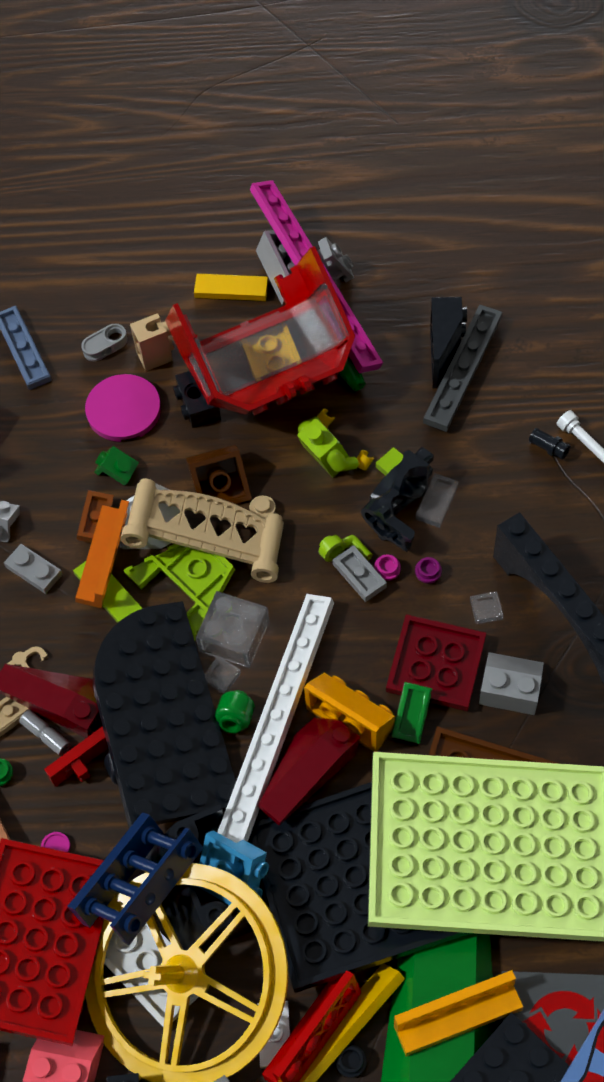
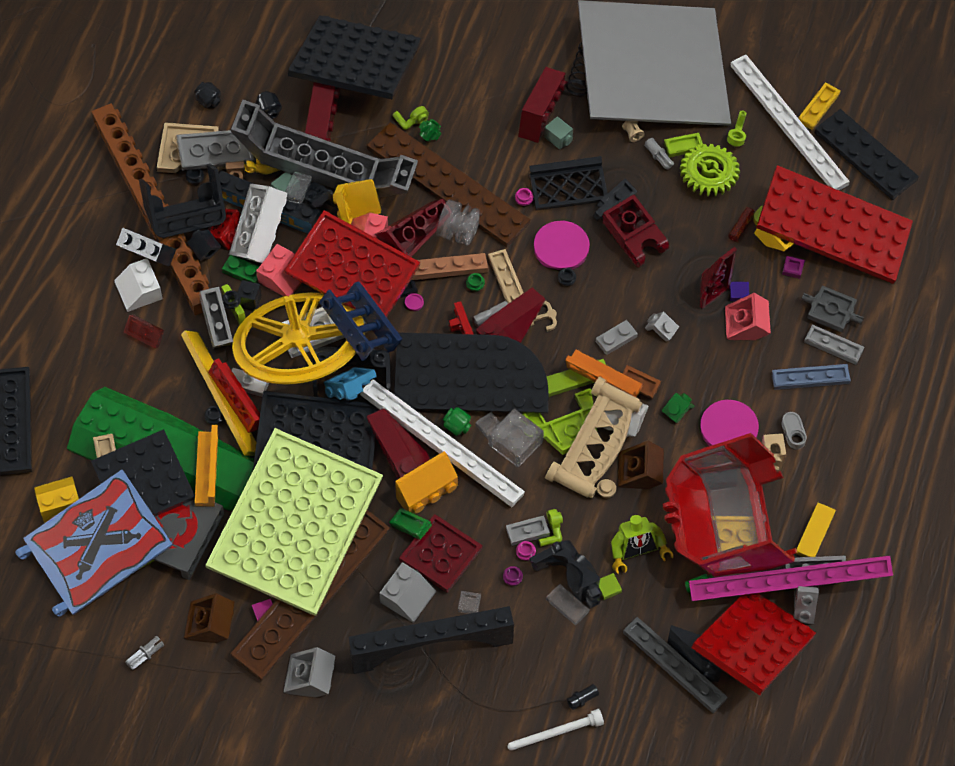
camera: 105 degrees right, 0 degrees up
none -> red plate [691,593,816,695]

